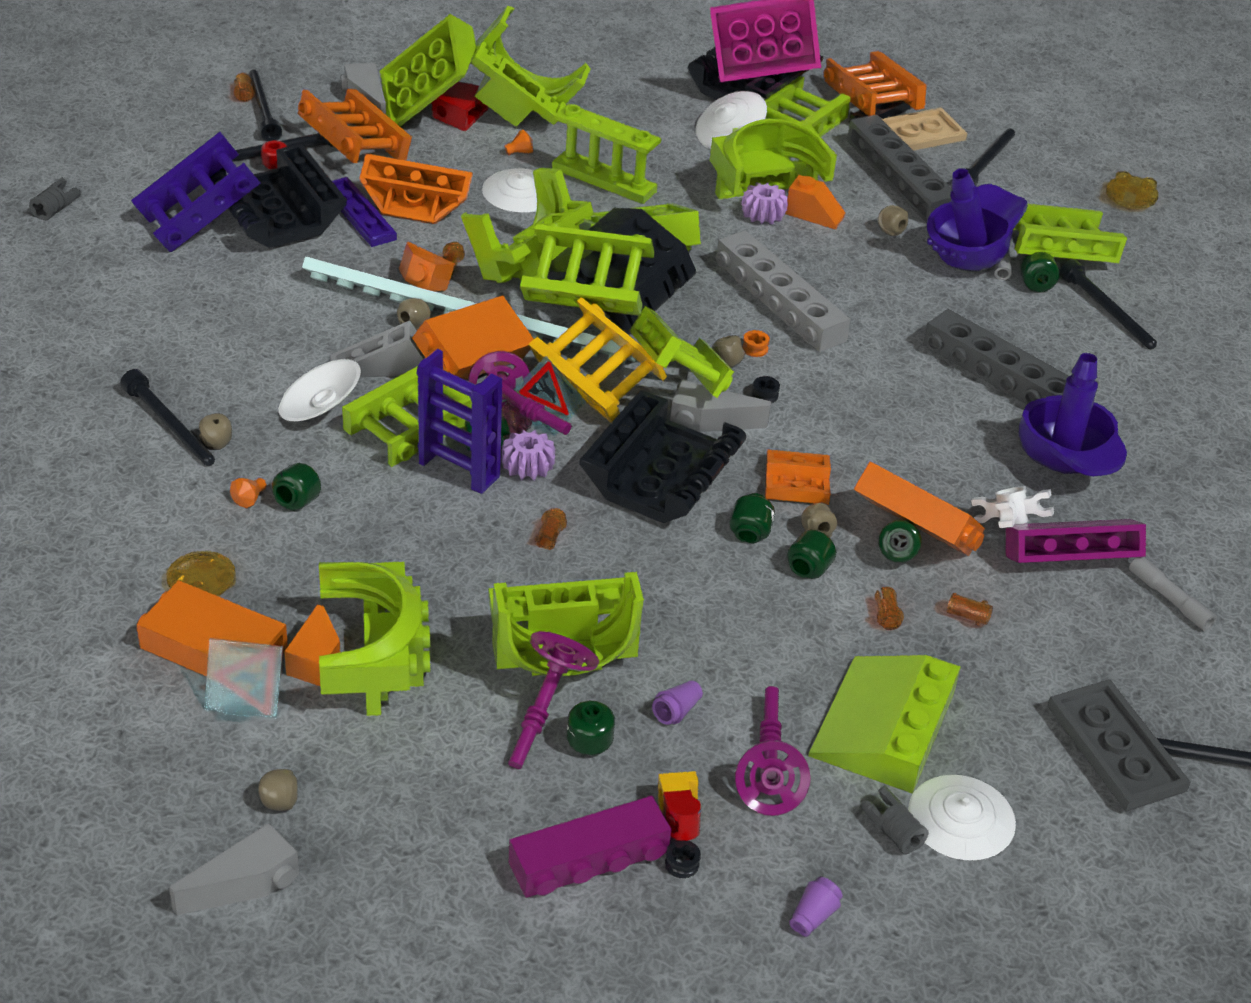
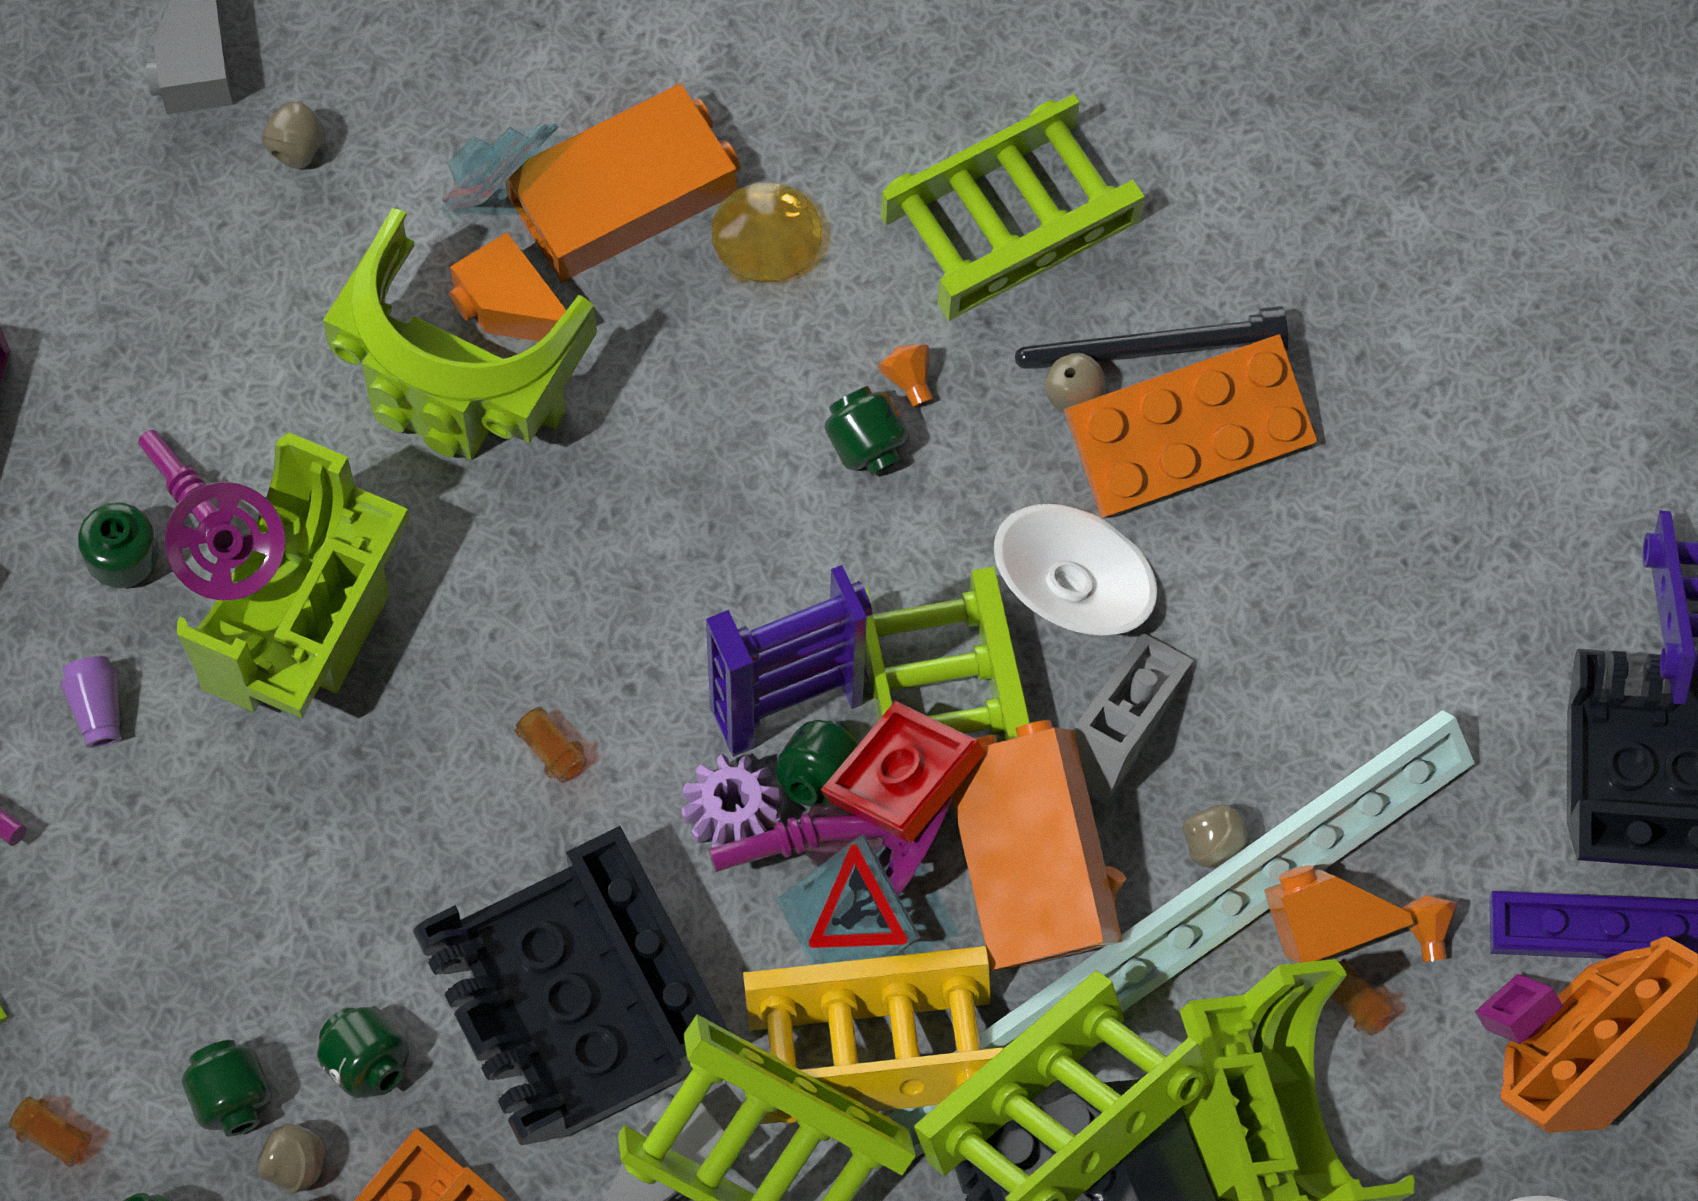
camera: 125 degrees right, 25 degrees up
none -> red tile [821,701,986,844]
none -> lime fence [880,94,1145,321]
none -> orange plate [1063,334,1317,518]
none -> orange rock [1402,895,1457,962]
none -> magenta plate [1475,974,1563,1044]

